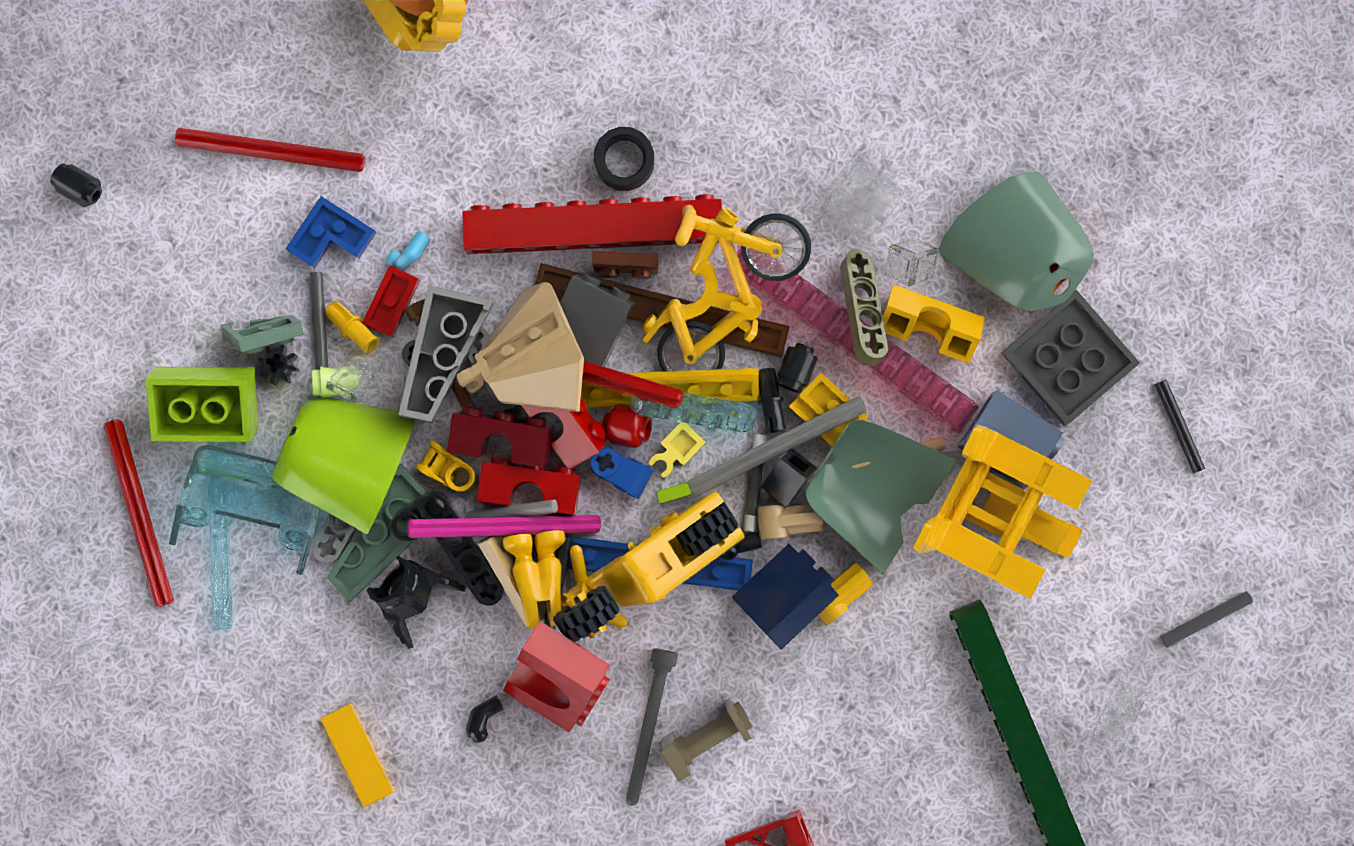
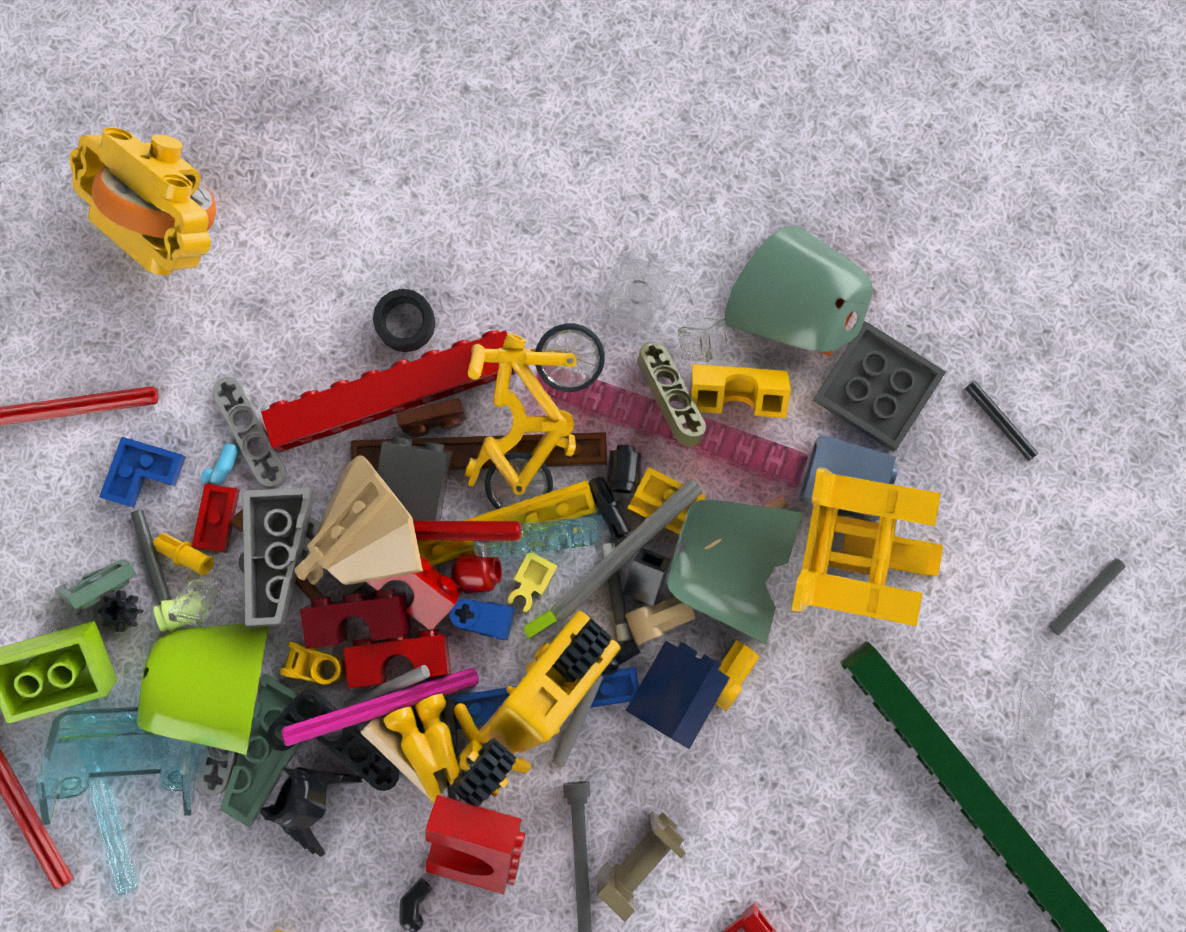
camera: 15 degrees left, 5 degrees down
none -> light grey beam [213,377,287,489]
none -> light grey bar [552,674,604,767]

